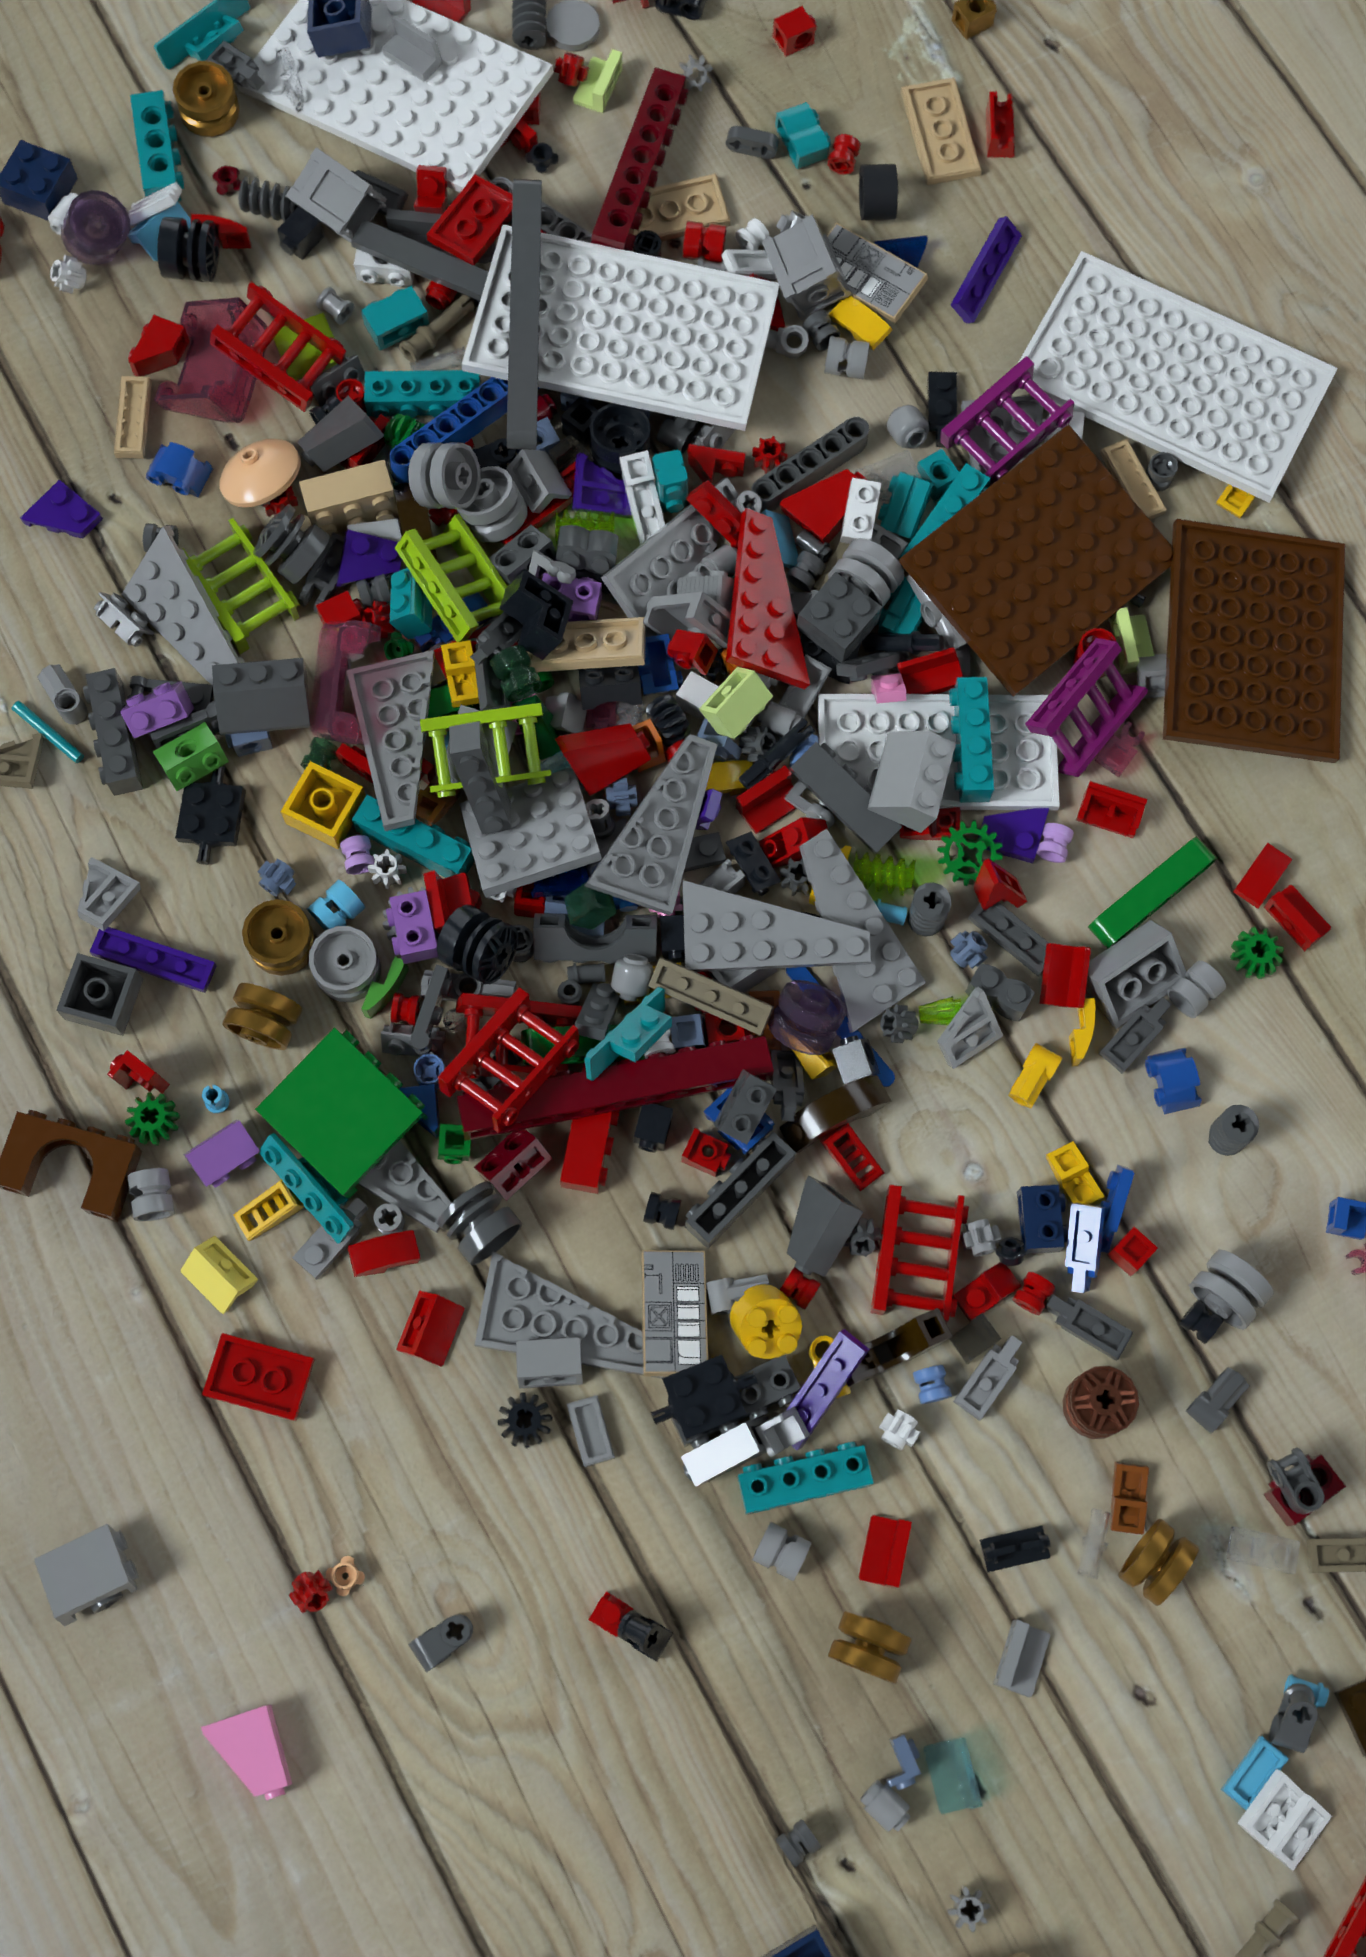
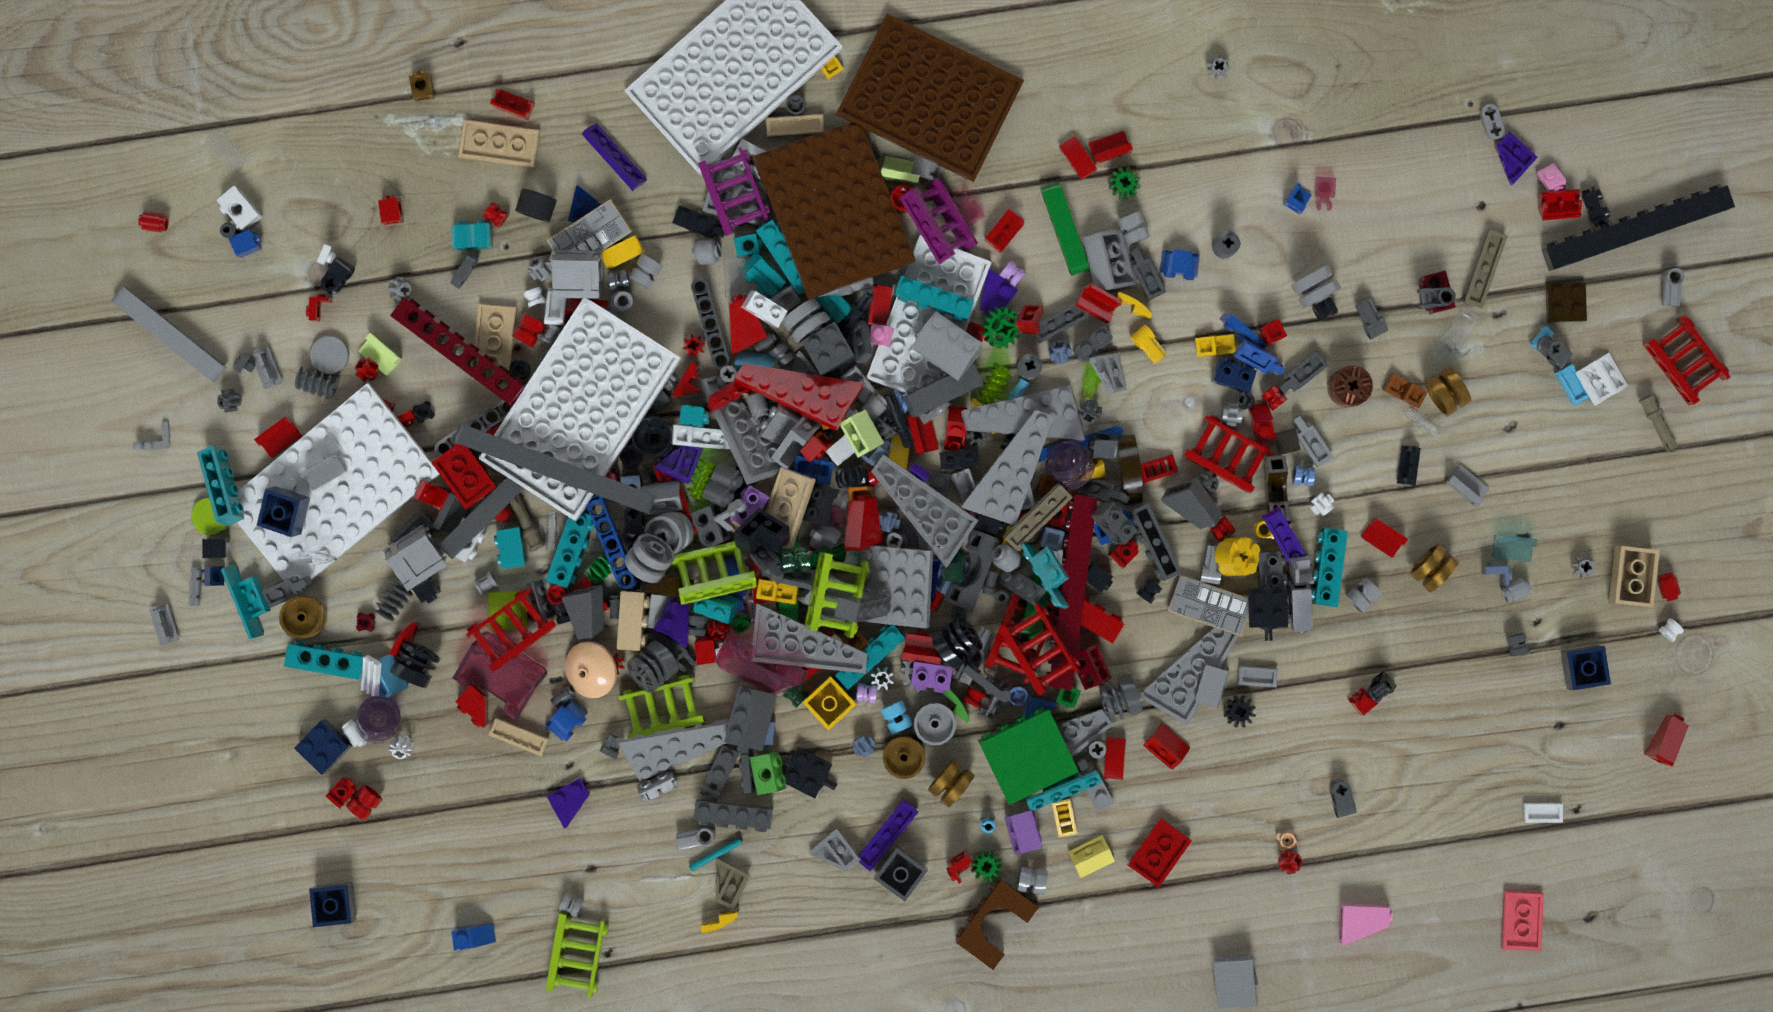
camera: 65 degrees left, 15 degrees up
medium lavender brick [120,681,194,739] -> none
none -> dark grey pin [550,685,576,709]

